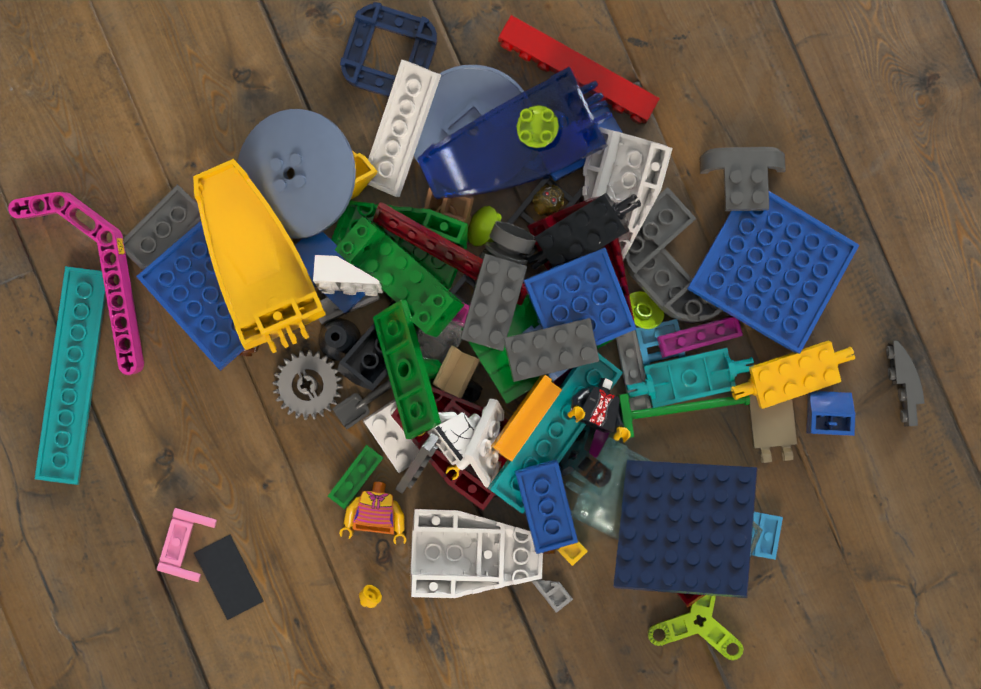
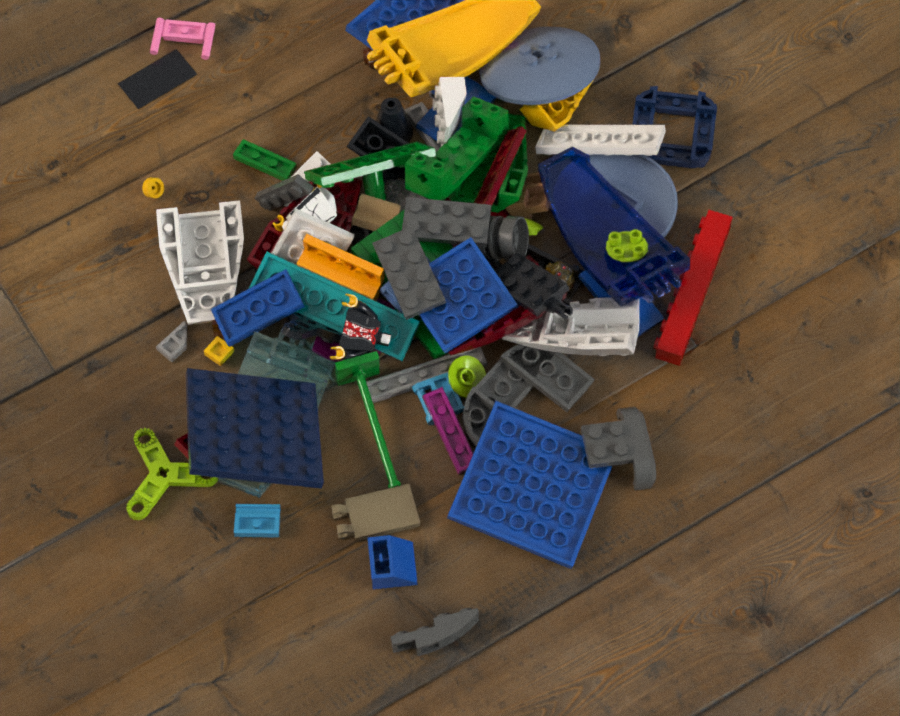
camera: 85 degrees right, 25 degrees down
light grey gear [272,350,343,420] -> none
dark grey piece [332,379,392,429] -> none
torso [339,482,406,544] -> none
teal plate [626,348,754,408] -> none
yellow plate [731,340,855,409] -> none

